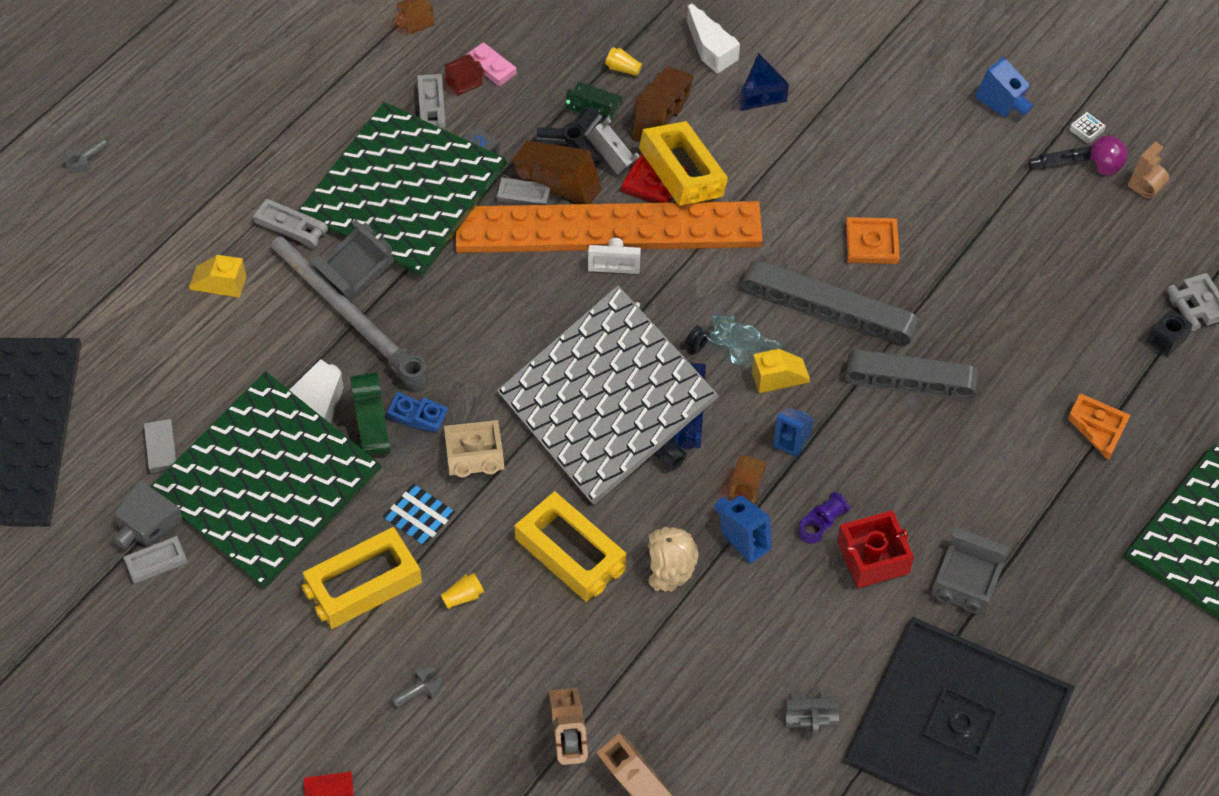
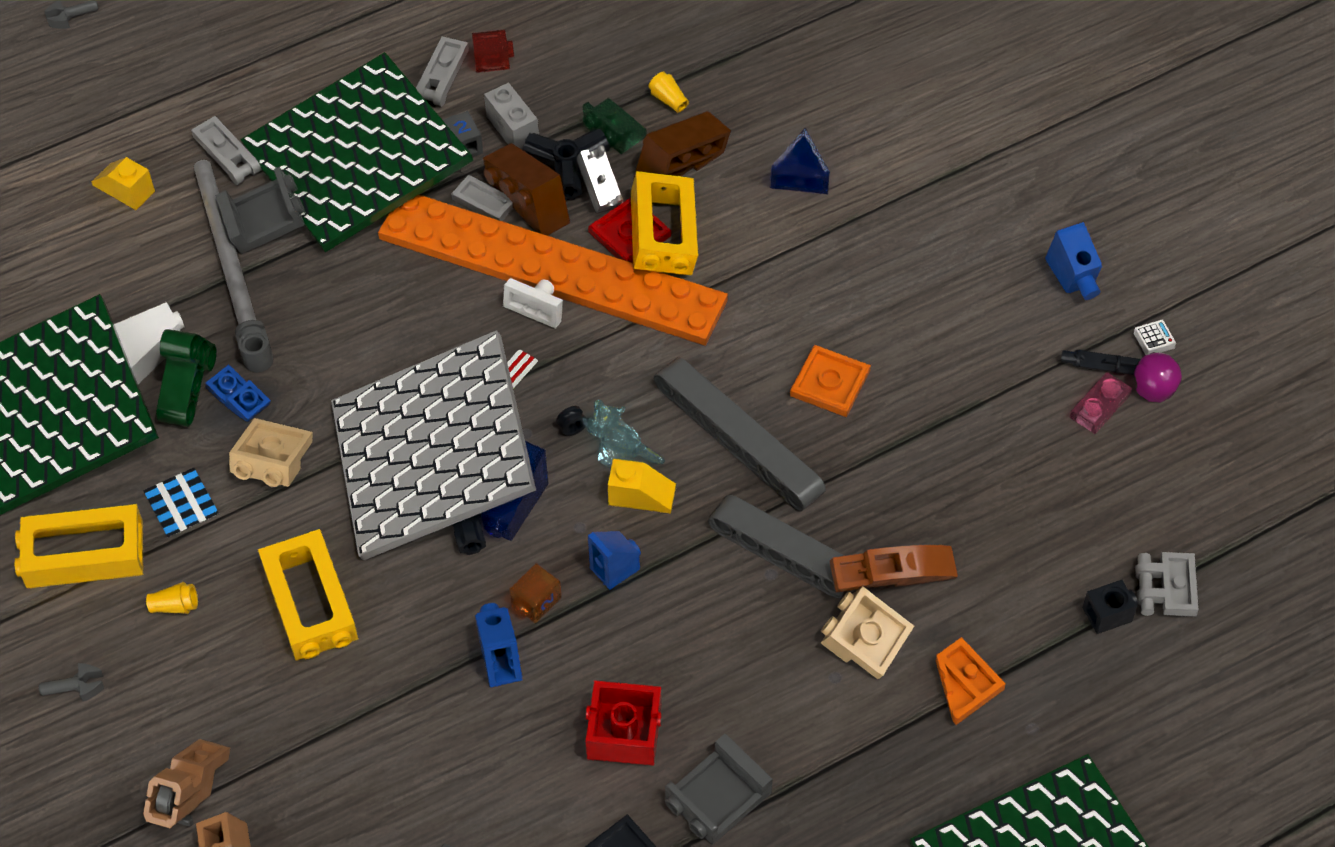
camera: 25 degrees right, 0 degrees up
bright pink plate [466,42,517,87] -> none
tan hair [647,527,698,592] -> none
white slope [687,3,740,74] -> none
dark purple connector [798,492,850,544] -> none
medium nougat plate [1128,142,1169,198] -> none
none -> light grey brick [484,82,539,149]
none -> tan plate [821,586,914,679]
none -> dark orange slope [829,545,958,592]
none -> clear pink piece [1070,372,1132,434]

